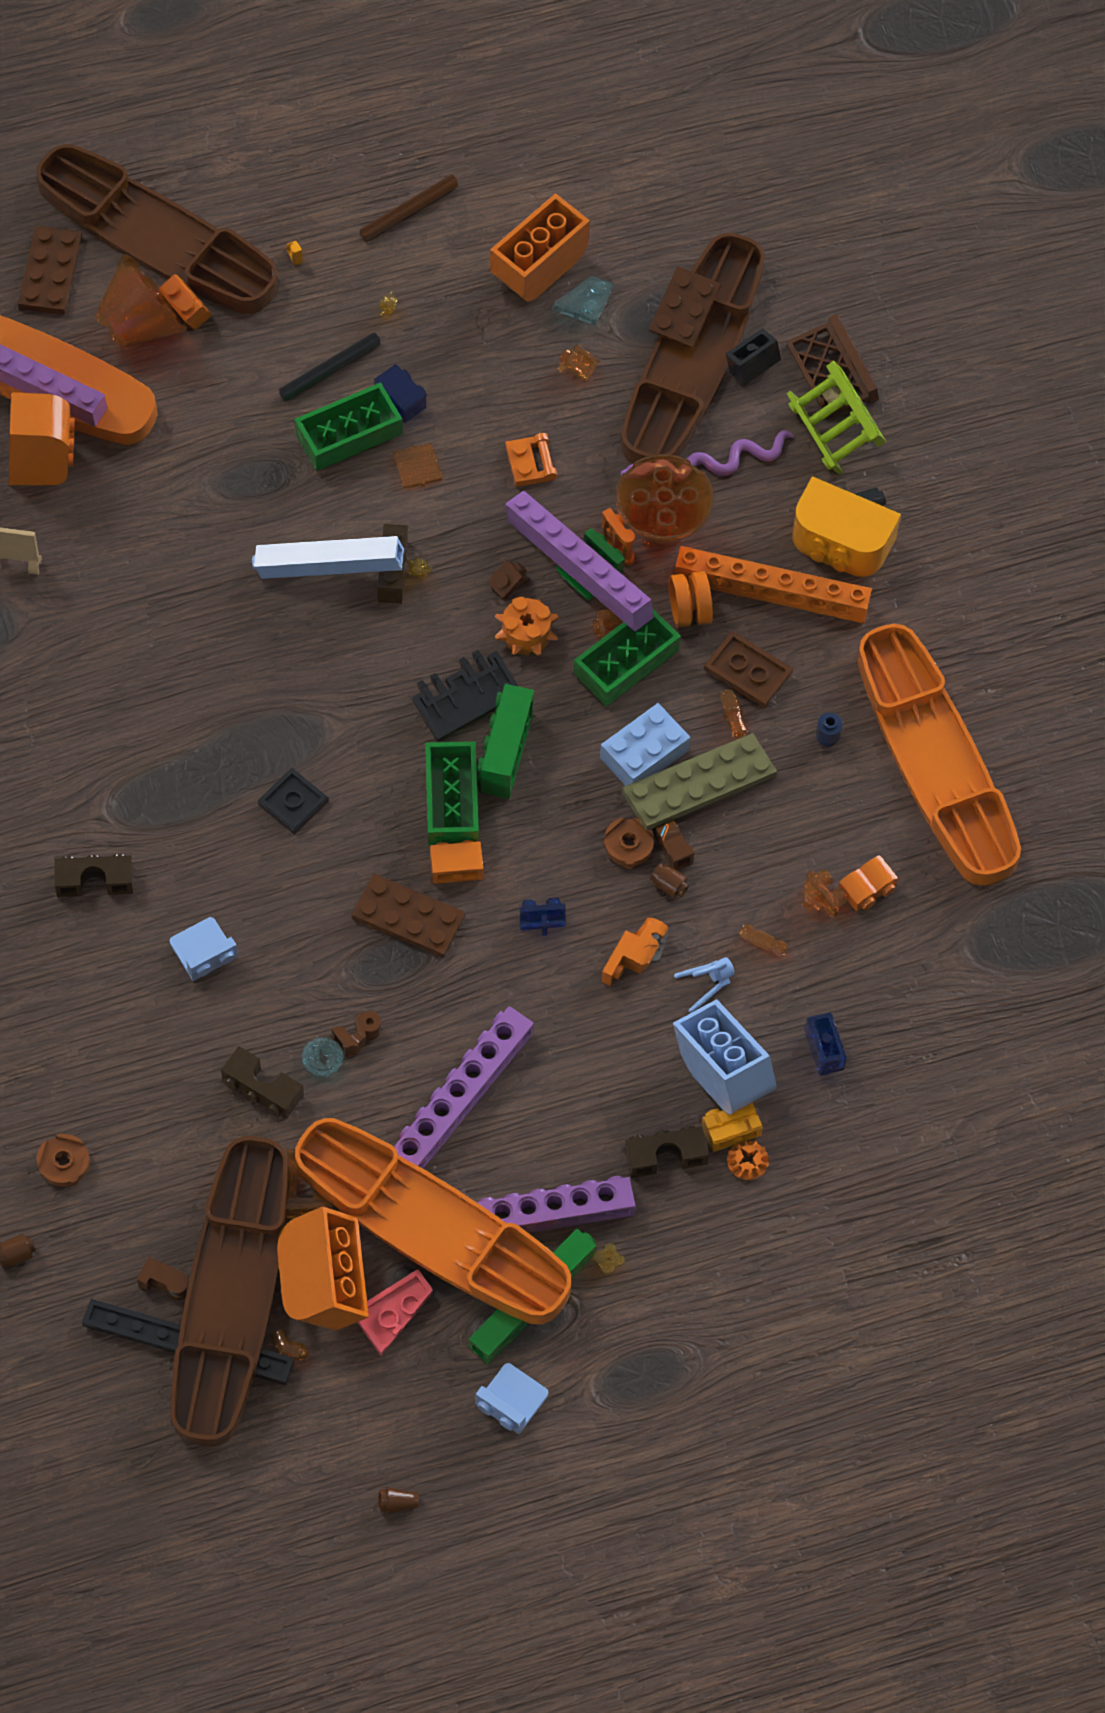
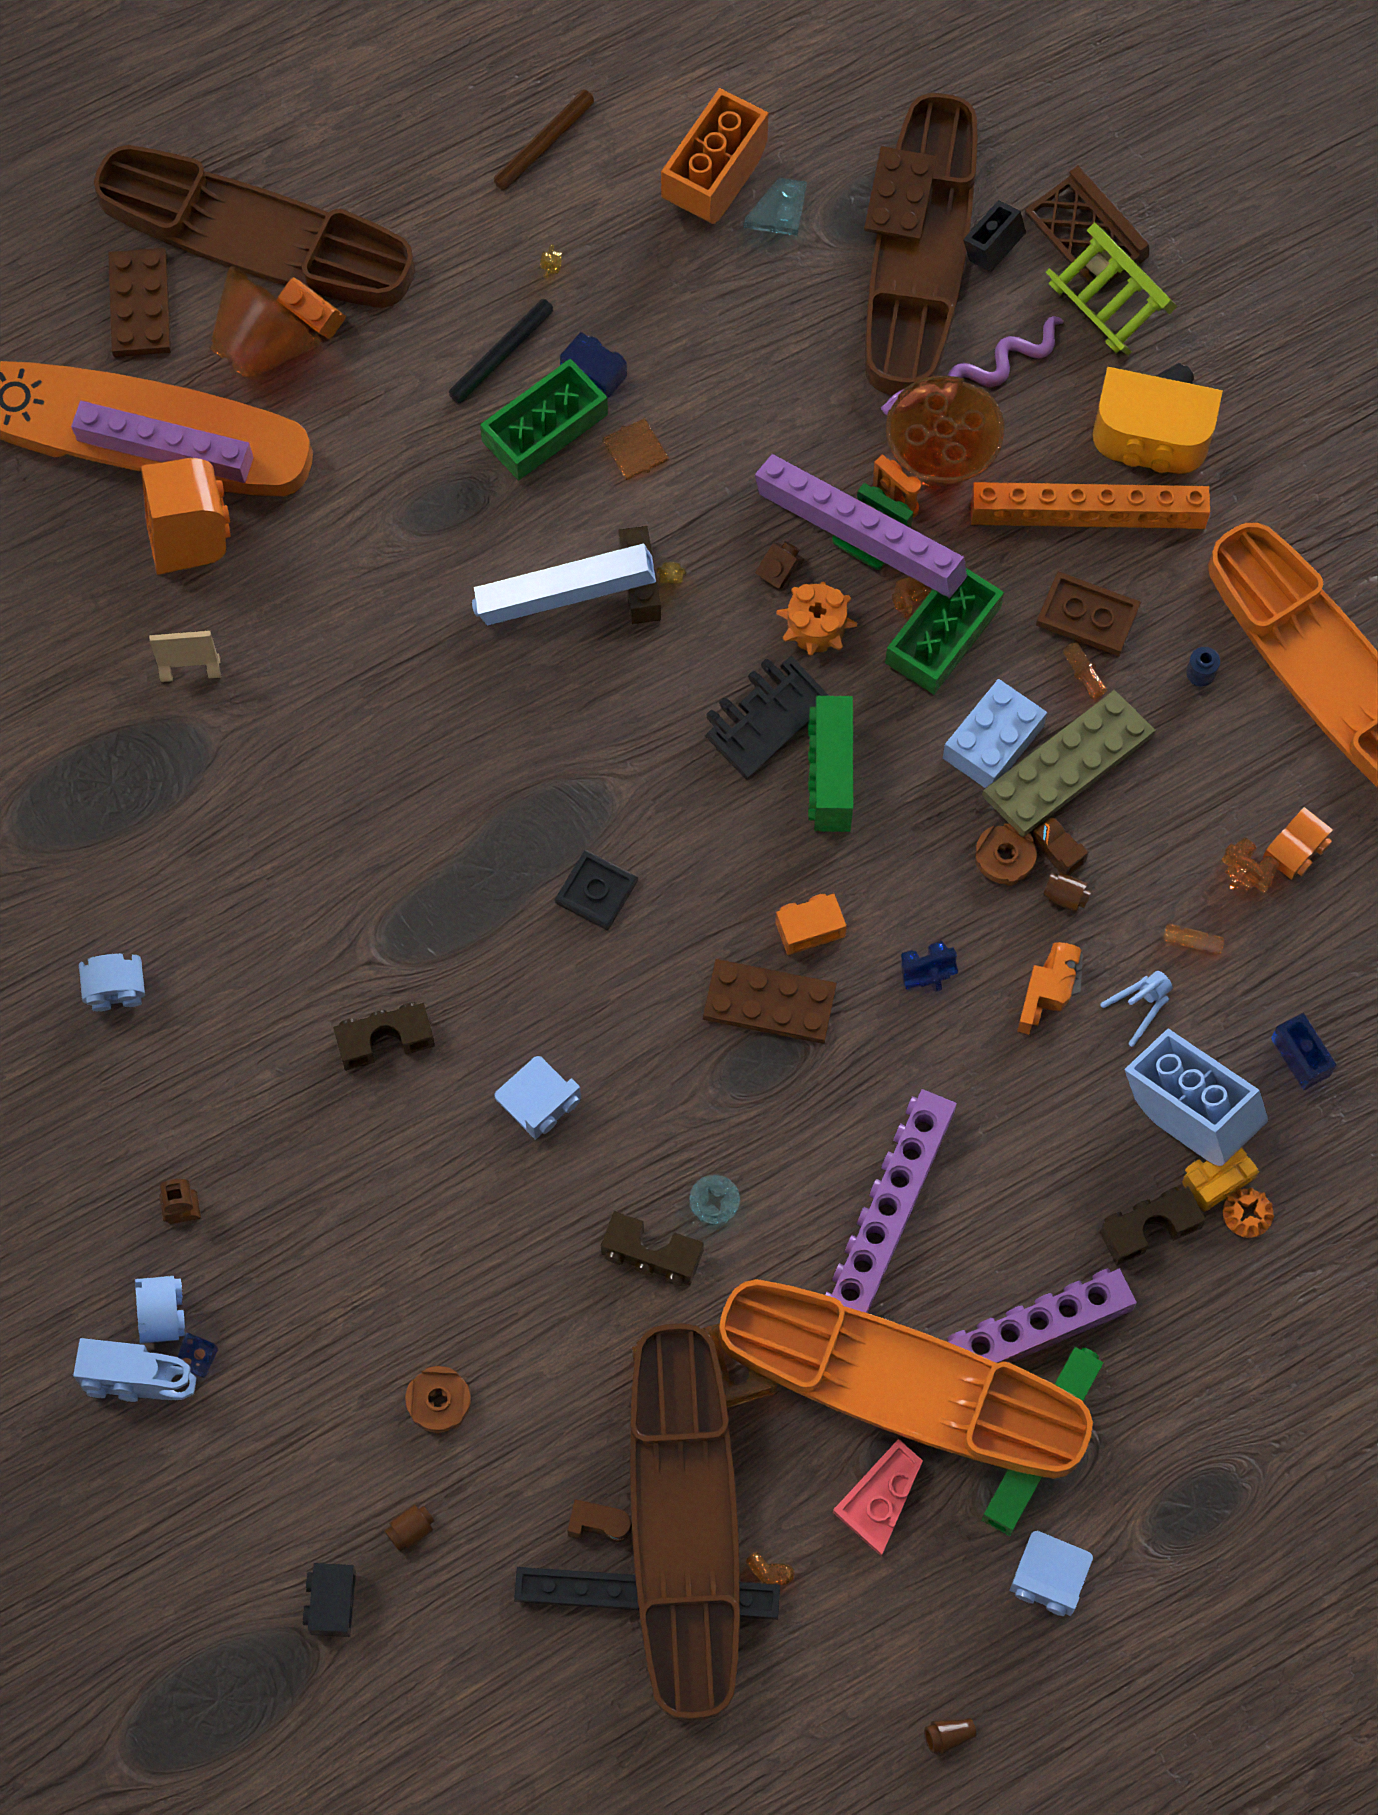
camera: 10 degrees left, 5 degrees up
orange brick [277,1206,369,1330] -> none
light orange tile [286,241,303,266] -> none
reddish brown leg [331,1011,381,1058] -> none
green brick [425,741,479,846] -> none
orange plate [505,433,558,487] -> none
clear orange bracket [557,344,599,382] -> none
clear yellow plate [593,1243,625,1274] -> none
orange wheel [669,571,713,628] -> none

